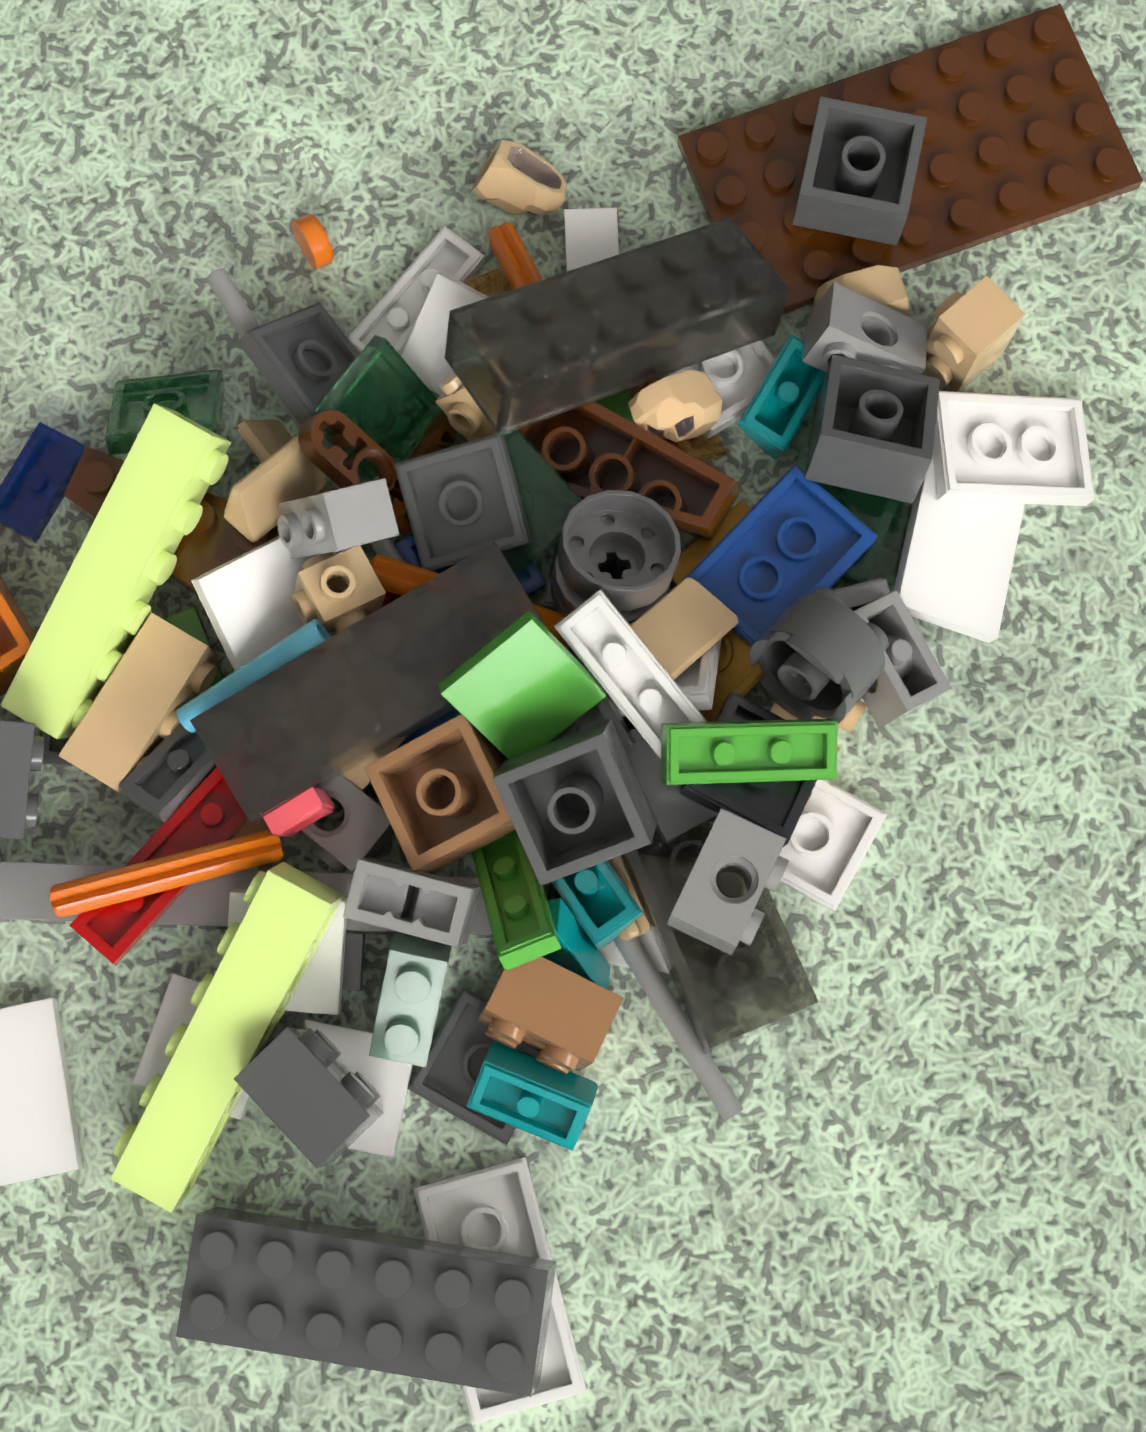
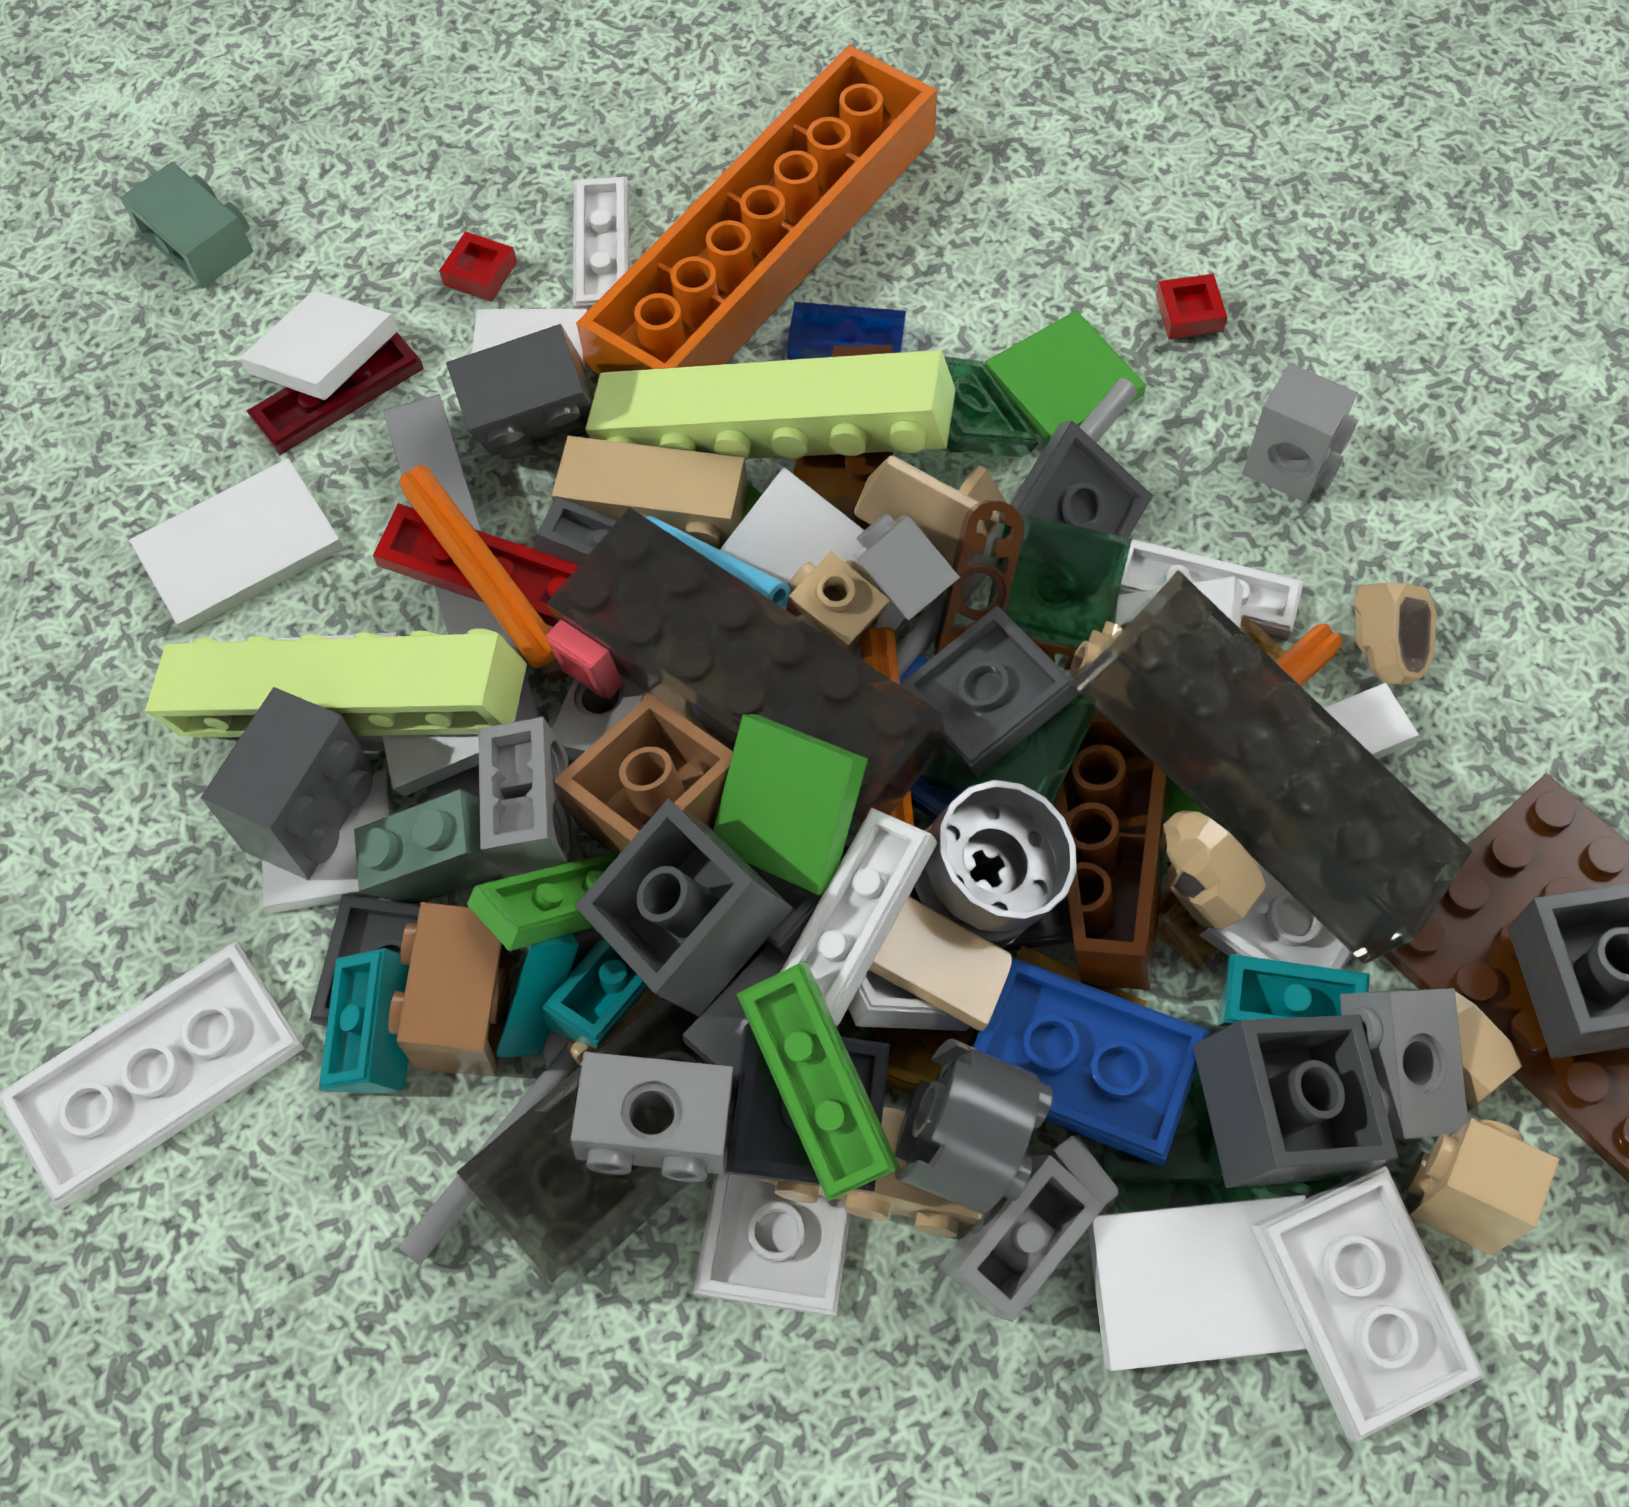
camera: 70 degrees right, 15 degrees down
dark grey brick [176,1207,557,1397] -> none
orange tile [292,213,334,270] -> none
none -> bright green tile [984,310,1146,443]
none -> red plate [1156,273,1228,340]
none -> light grey brick [1242,363,1358,503]

